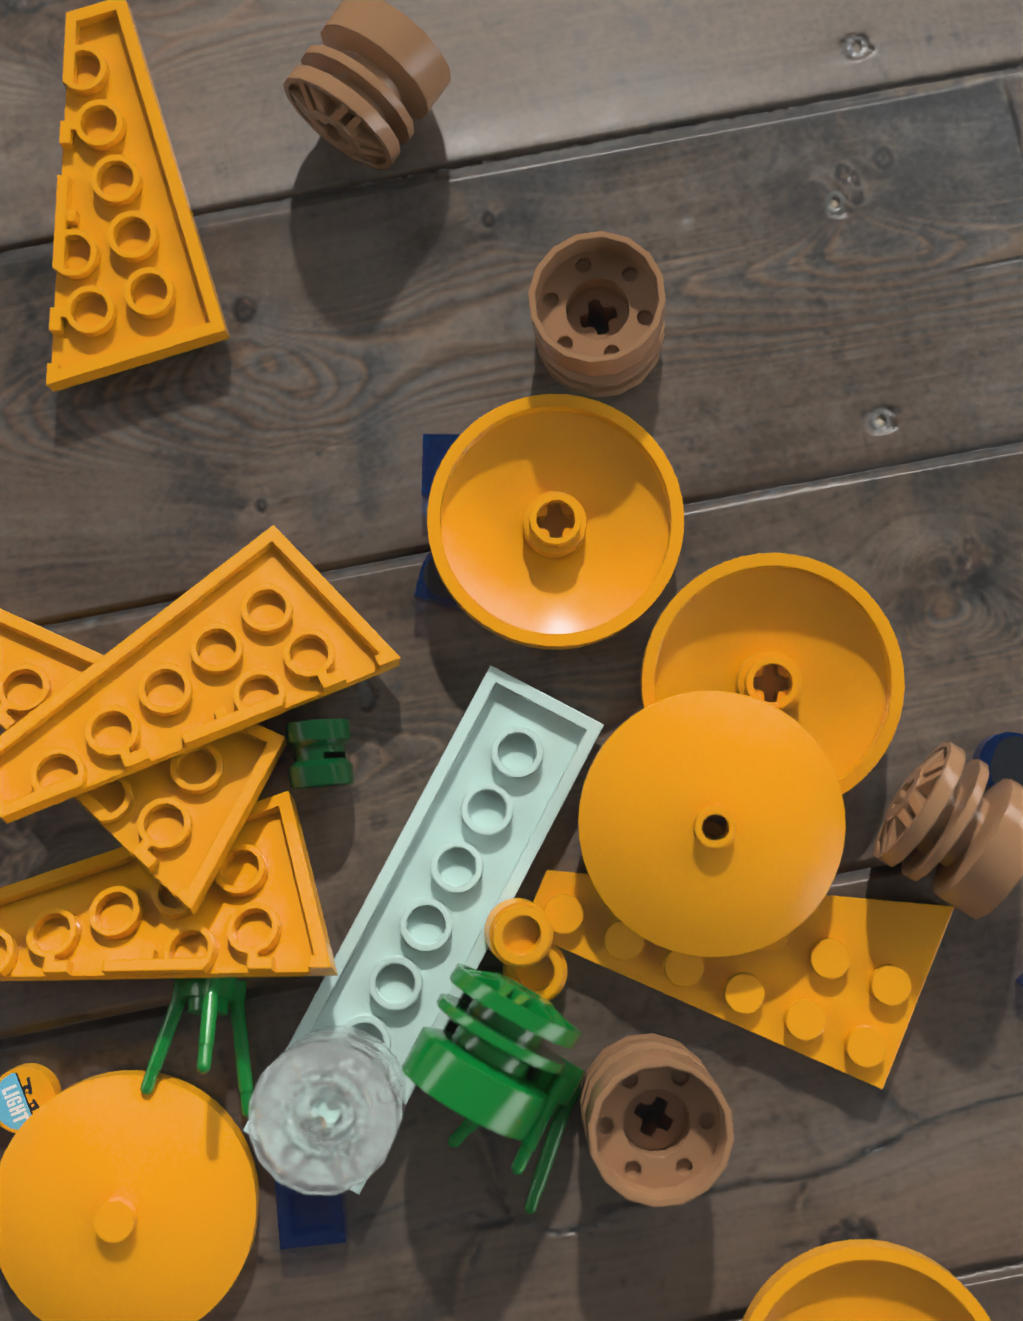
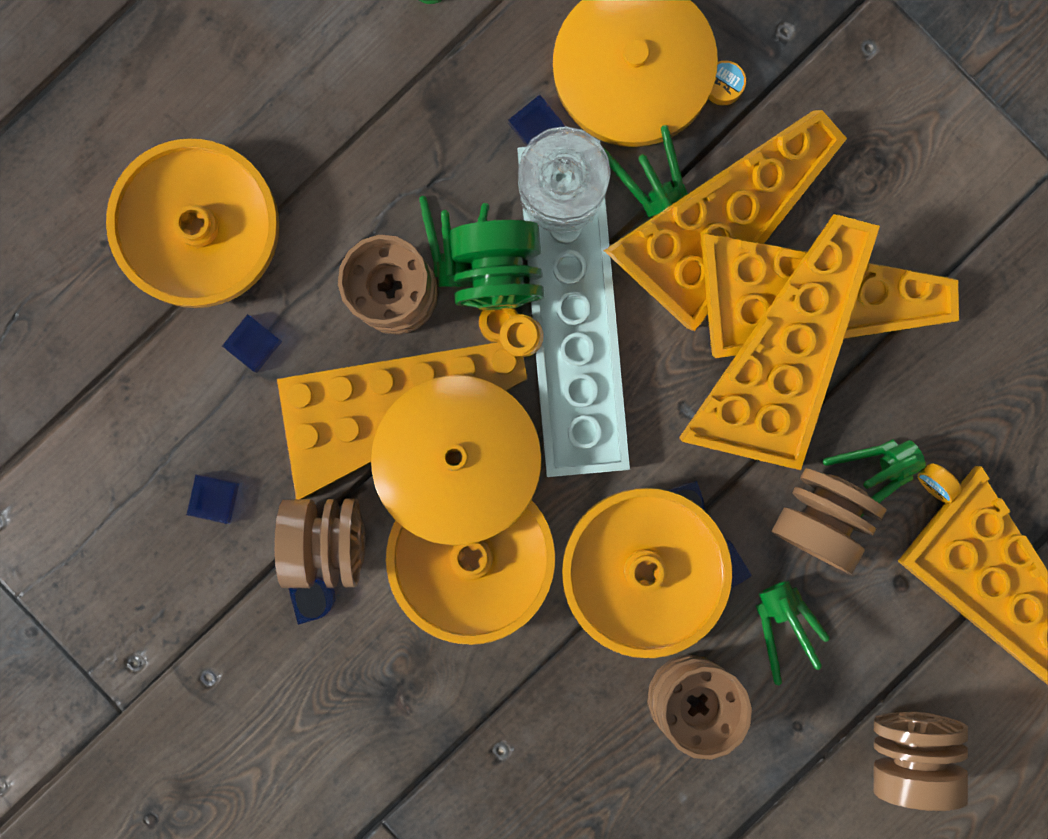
camera: 145 degrees right, 5 degrees up
dark green wheel [285,719,354,789] -> none
none -> clear blue tile [222,314,282,373]
none -> green plant [755,580,830,686]
none -> medium nougat wheel [771,469,887,575]
none -> green plant [823,439,926,518]
none -> light orange tile [918,463,962,503]

